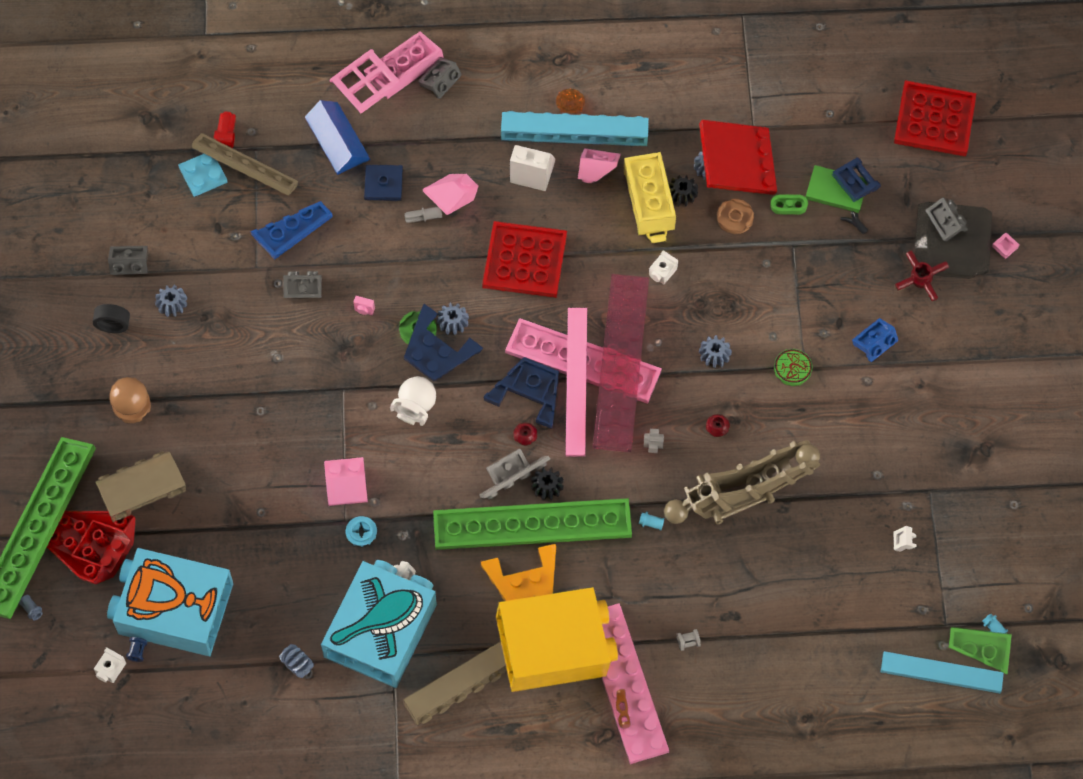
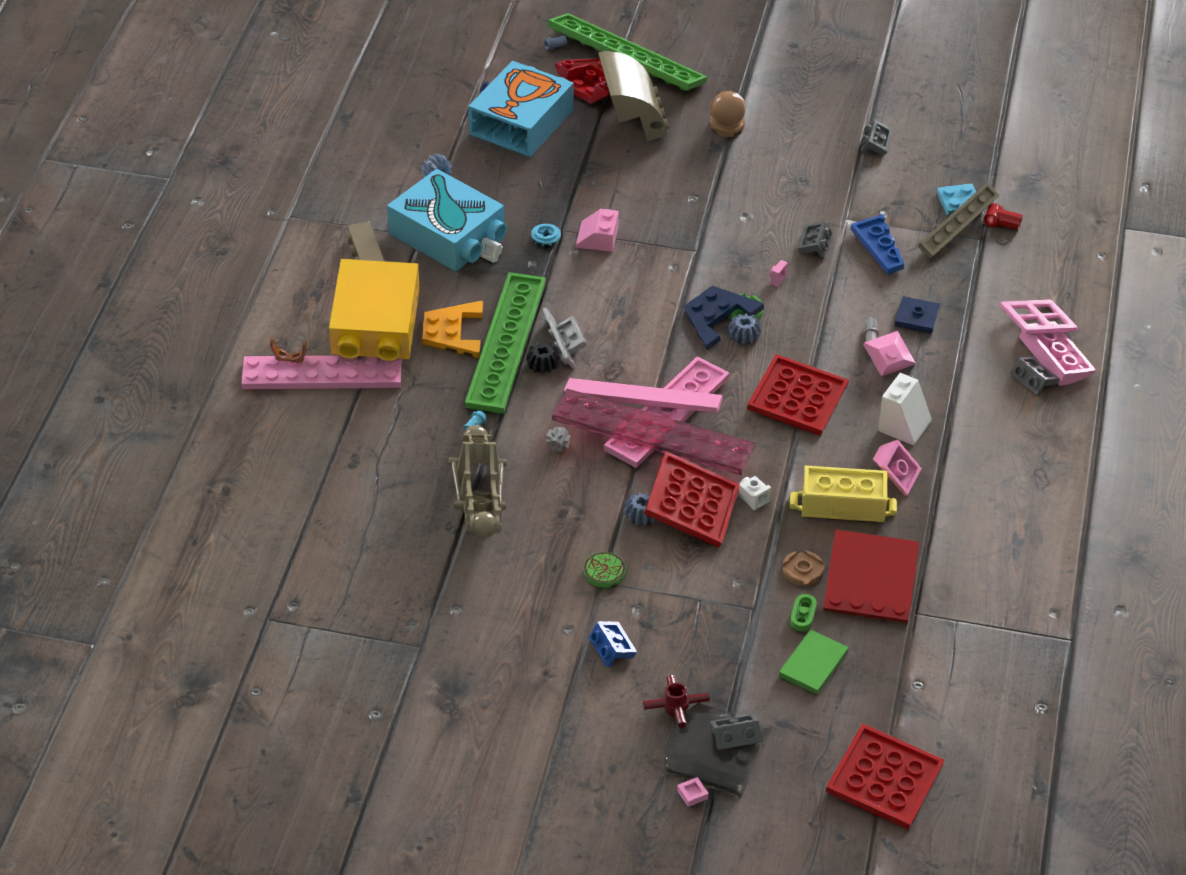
camera: 105 degrees right, 20 degrees down
black tyre [93,304,130,333] -> none
white brick [94,647,126,683] -> none
sand blue gear [155,284,187,317] -> none
slope [305,100,370,175] -> none
white tile [390,376,436,426] -> none
dark blue wing [483,357,559,429] -> none
medium azure brick [501,111,649,146] -> none
dark red plate [514,422,537,446] -> none
clear orange gear [556,89,585,115] -> none
black gear [669,175,698,206] -> none
light grey bush [677,629,701,651] -> none
dark red plate [706,414,730,437] -> none
dark blue plate [832,157,881,202] -> none
black bar [841,211,868,235] -> none
medium azure tile [881,651,1004,694] -> none
white tile [894,526,916,552] -> none
bright green wing [949,627,1012,675] -> none
medium azure pin [982,614,1008,633] -> none
none -> red plate [643,451,739,547]

